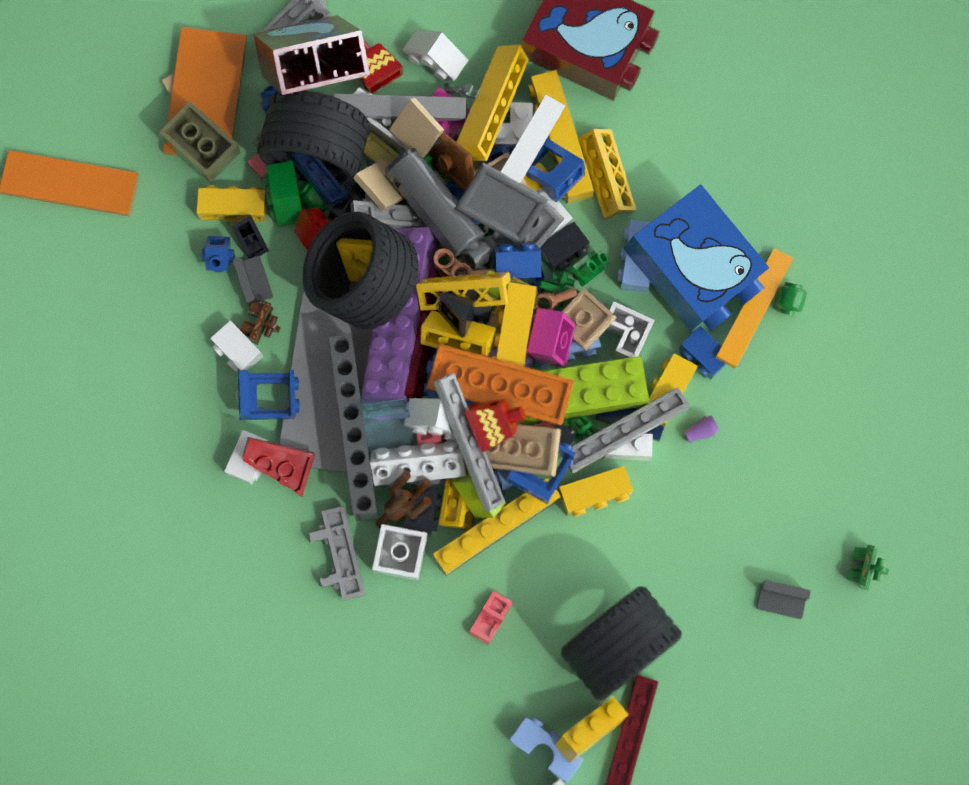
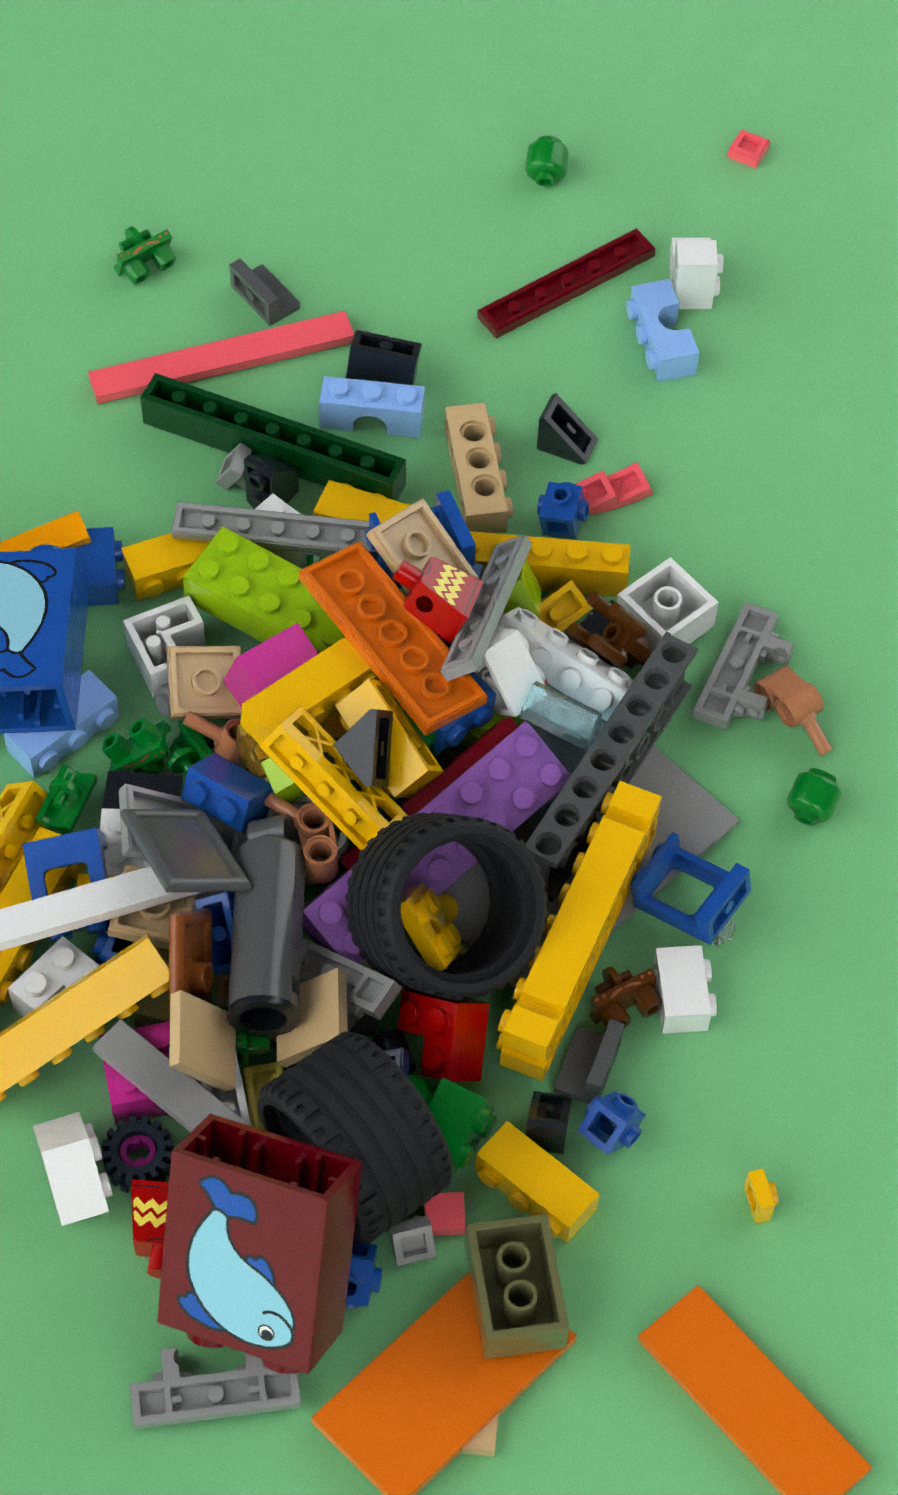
camera: 140 degrees left, 20 degrees down
white brick [224,430,269,485] -> none
red wing [242,437,315,497] -> none
sand green piece [444,82,480,99] -> none
yellow brick [555,696,629,763] -> none
black tyre [561,586,682,701] -> none
medium lavender cone [684,415,719,443] -> none
none -> green hips [35,764,98,835]
none -> coral tile [88,311,355,404]
none -> black bush [101,1116,174,1193]
none -> dark green brick [140,373,406,501]
none -> light grey tile [215,443,252,490]
none -> black slope [244,454,299,509]
none -> light blue arch [319,376,425,438]
none -> black brick [346,330,422,385]
none -> tan brick [444,403,513,533]
none -> yellow brick [496,781,662,1082]
none -> black slope [537,393,598,465]
none -> blue brick [537,482,590,540]
none -> yellow plate [744,1169,779,1224]
none -> nougat beam [753,666,833,756]
none -> green head [787,768,841,826]

